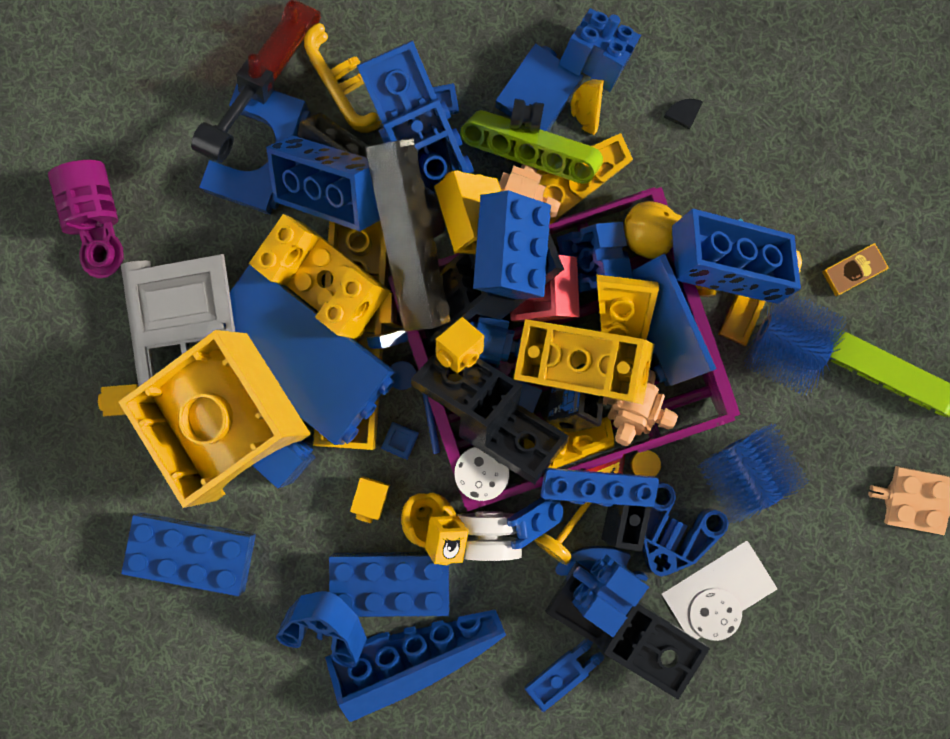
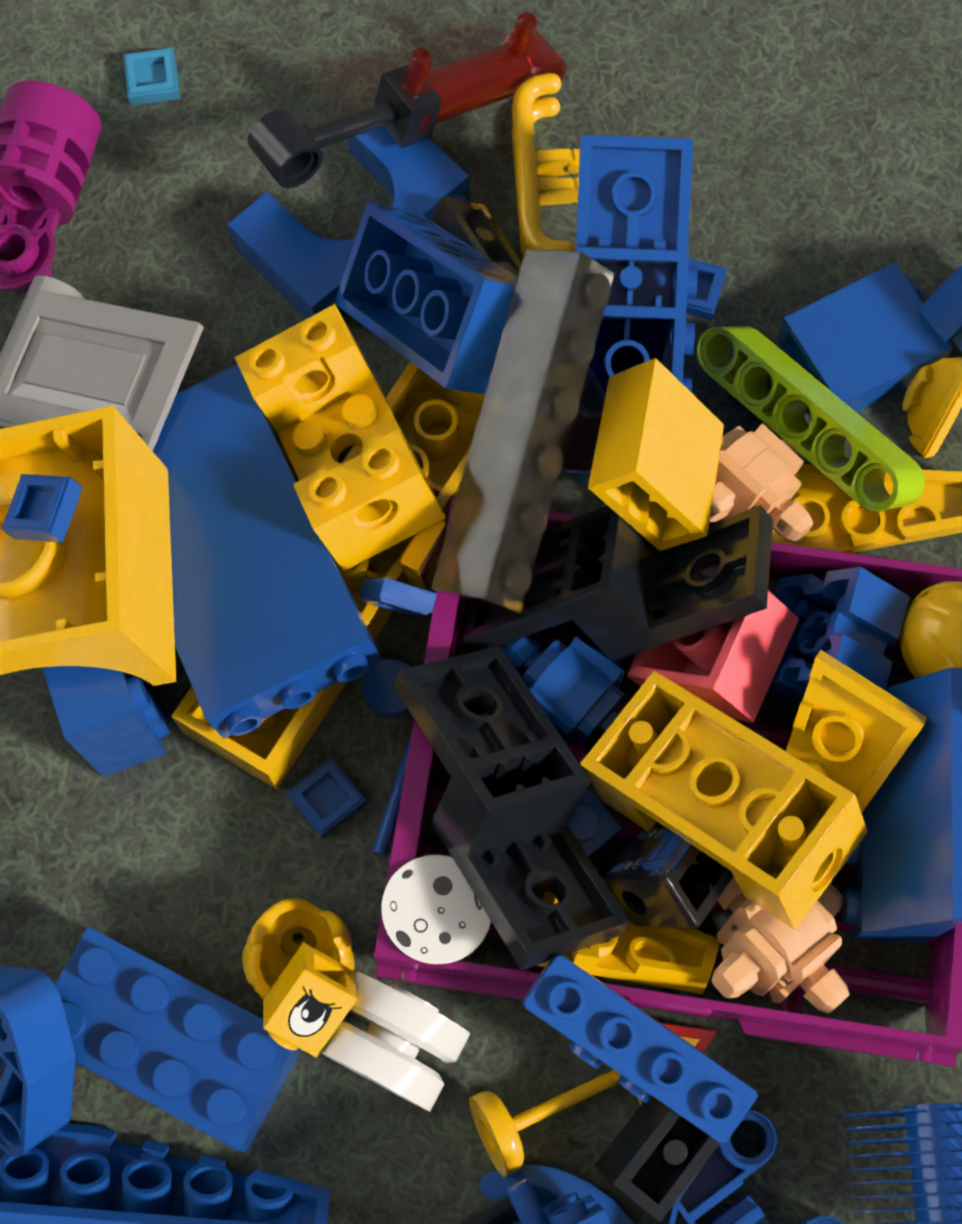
camera: 30 degrees right, 15 degrees down
yellow brick [350,476,390,523] -> none
yellow brick [436,317,484,374] -> none
blue brick [473,190,551,299] -> none
blue hinge [507,497,564,550] -> none
black wheel [510,98,544,133] -> none
yellow tile [631,450,661,477] -> none
none -> blue tile [1,474,83,543]
none -> dark azure tile [123,47,181,106]

